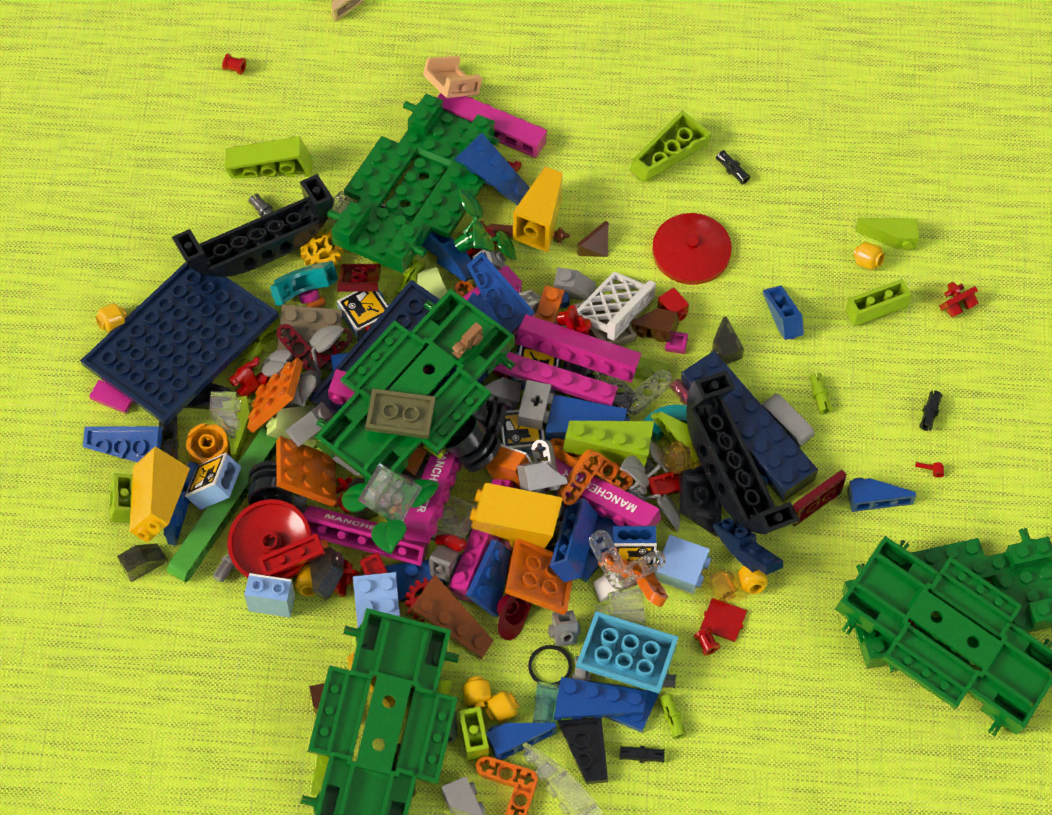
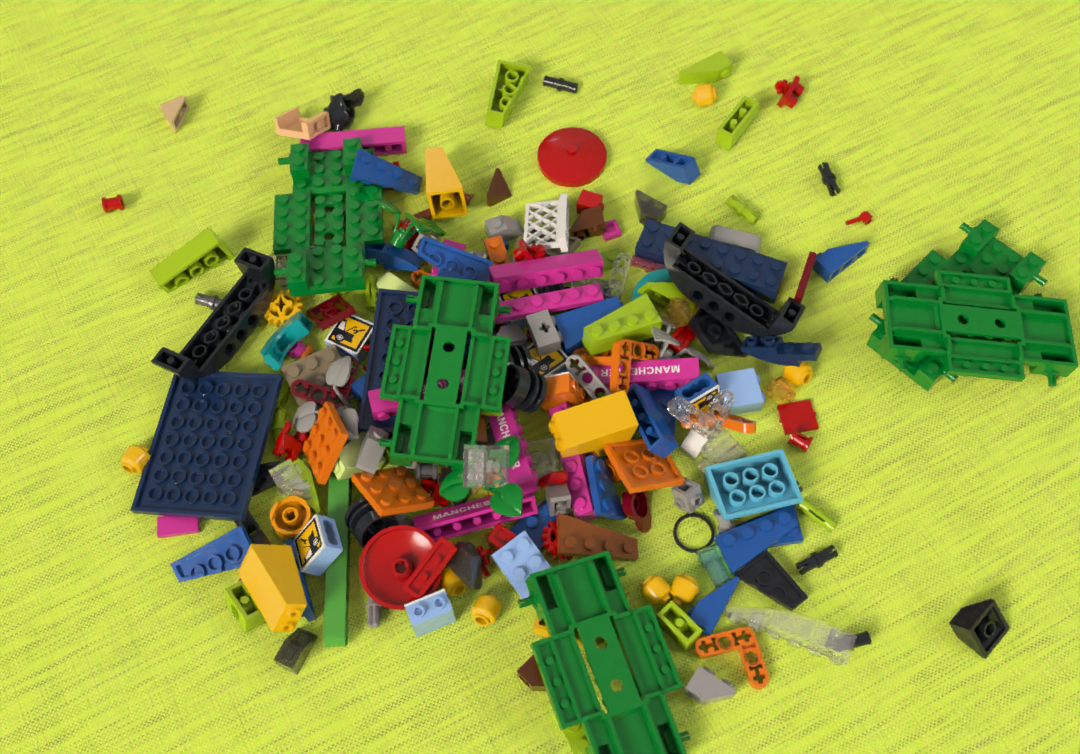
camera: 30 degrees left, 0 degrees up
olive plate [365,389,436,439] -> none
medium nougat plate [452,323,483,359] -> none
light grey slope [517,462,568,493] -> none
none -> black head [323,88,364,132]
none -> dark grey bush [415,462,437,479]
none -> yellow head [471,594,502,626]

